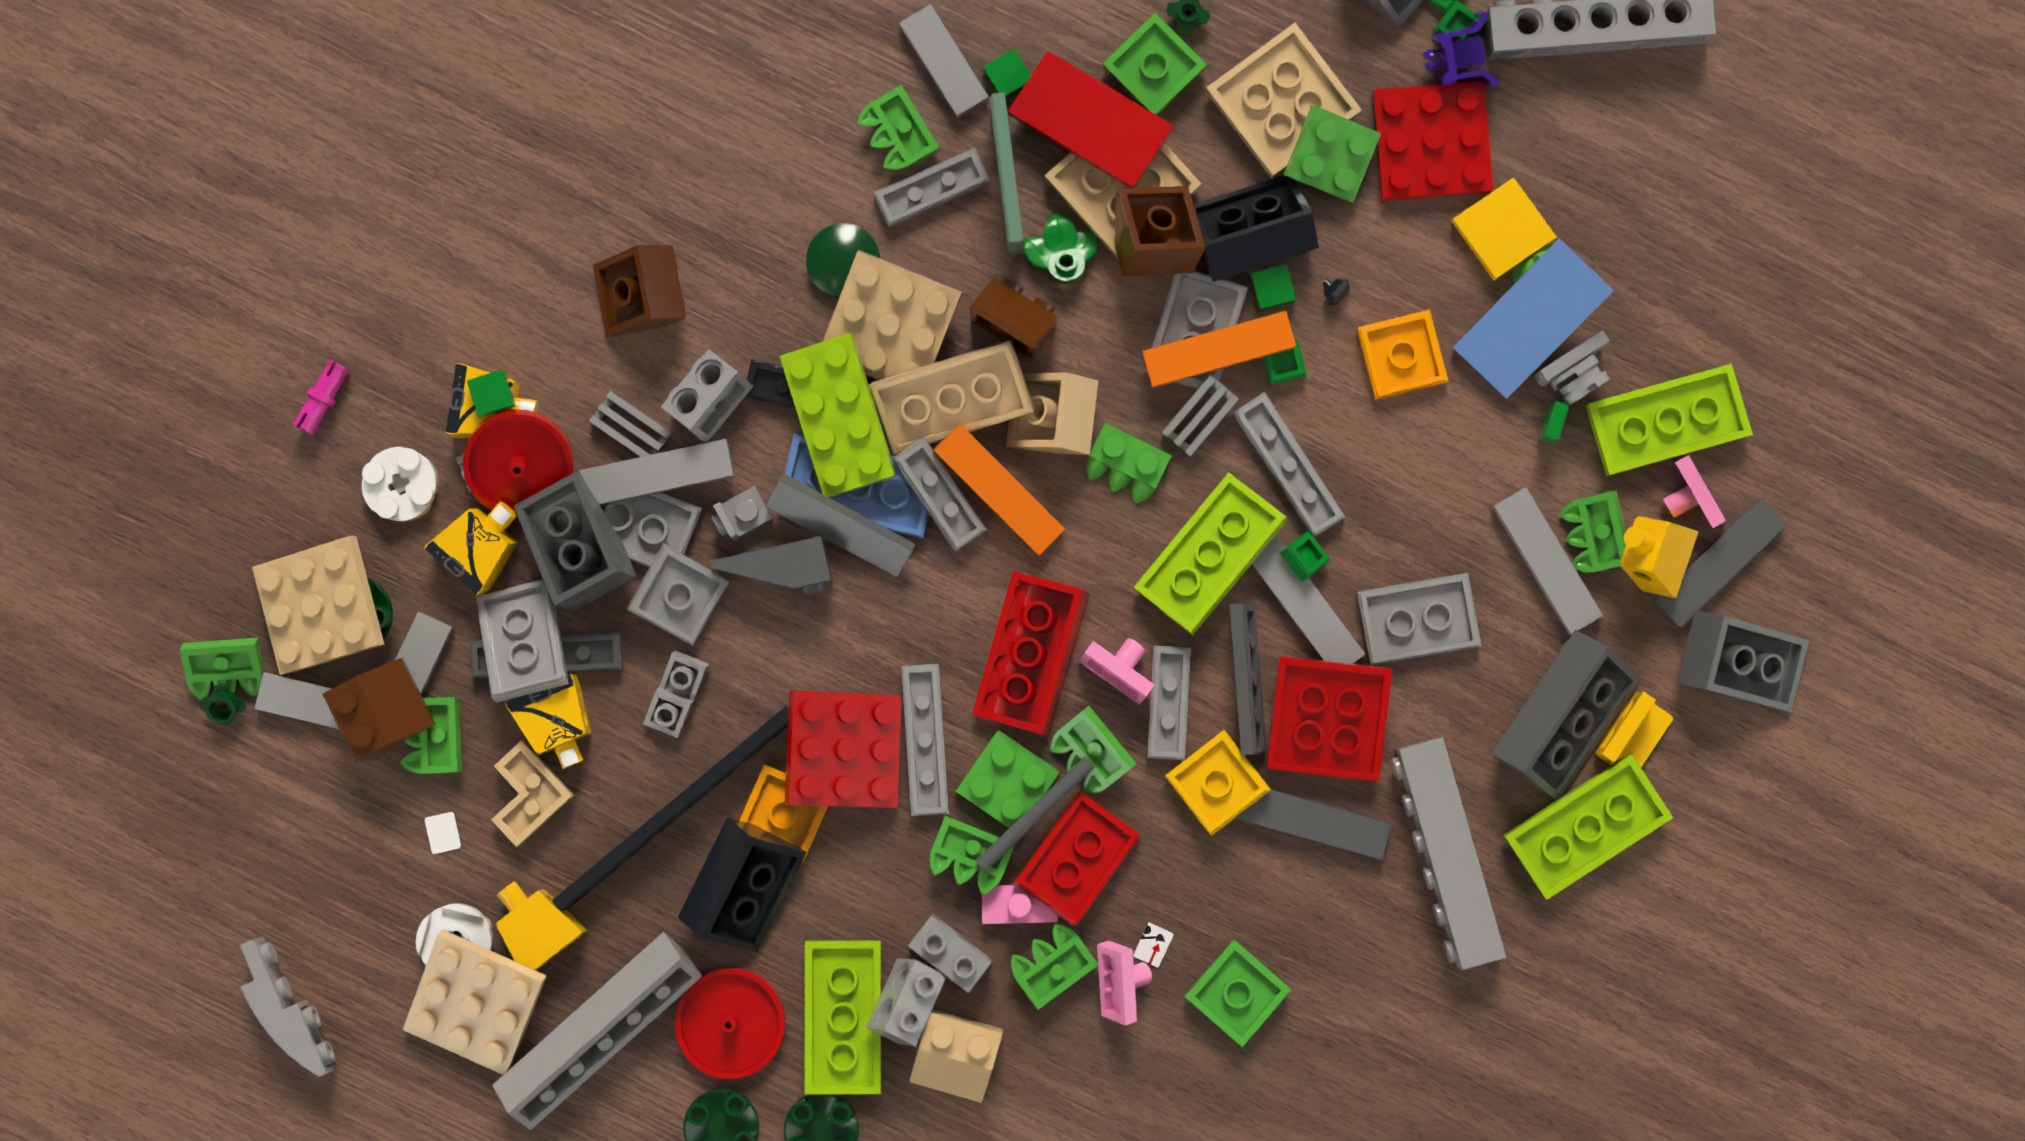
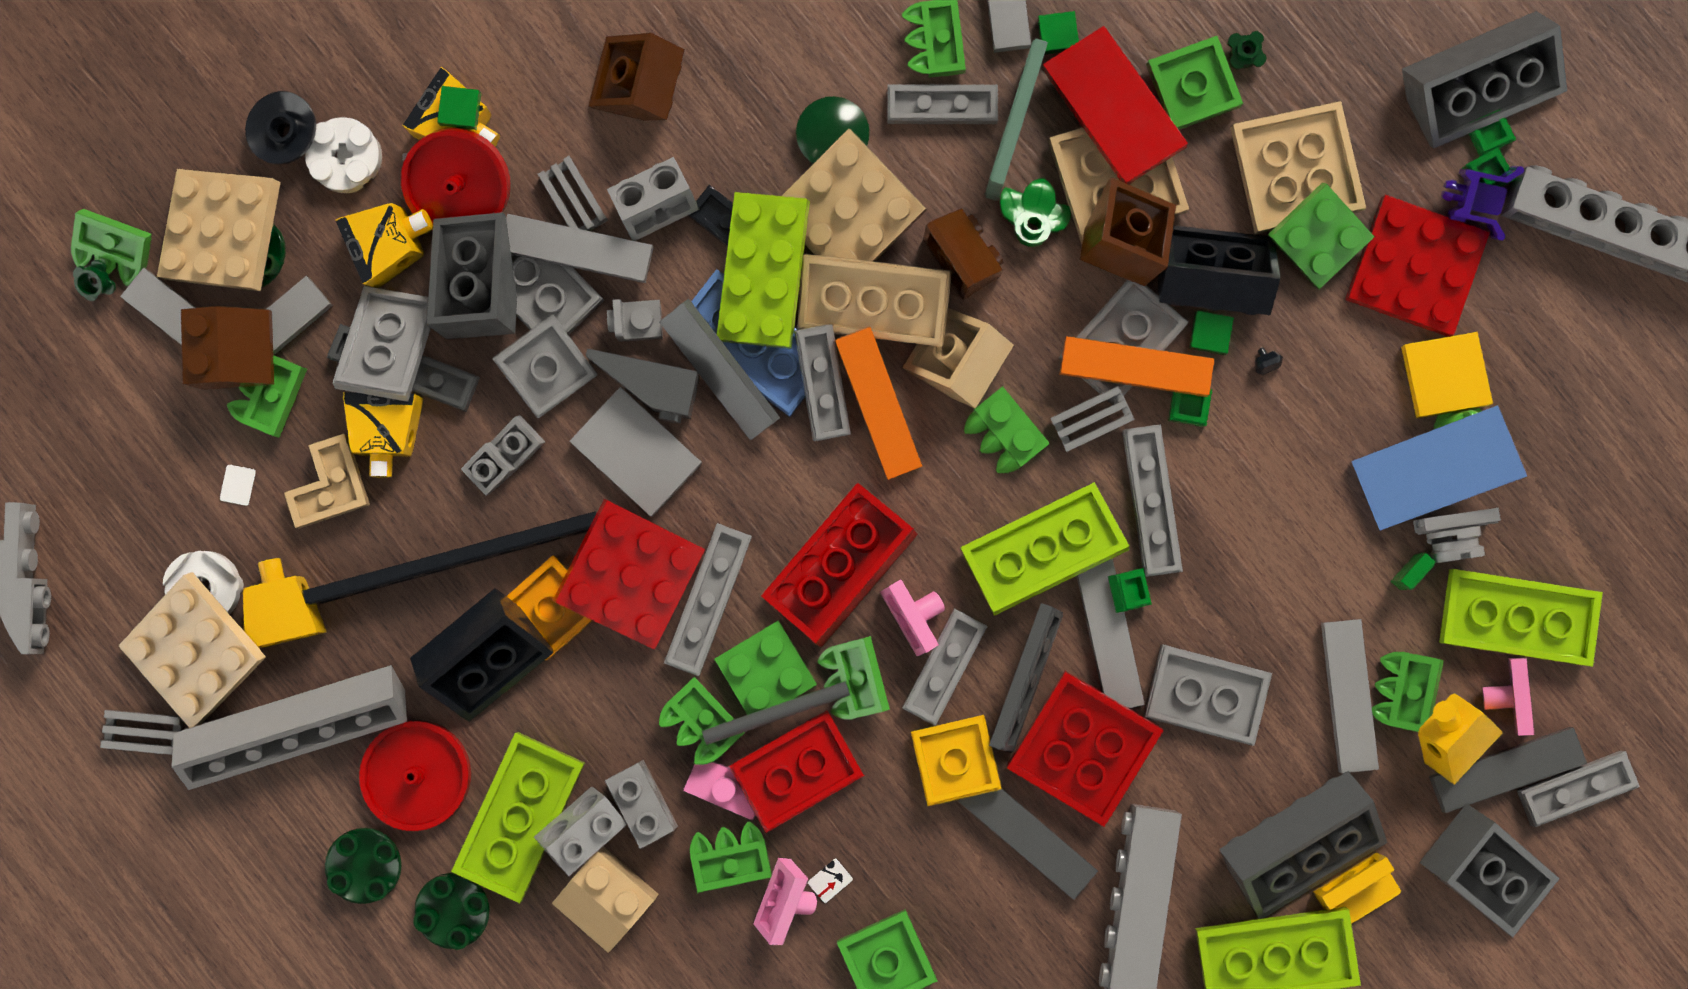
camera: 25 degrees right, 0 degrees up
dark pink pin [292,359,350,436] -> none
light orange tile [1356,310,1448,401] -> none
none -> light grey tile [100,710,183,755]
none -> black dish [245,91,316,165]
none -> light grey tile [570,387,702,517]
none -> light grey tile [1517,751,1640,827]

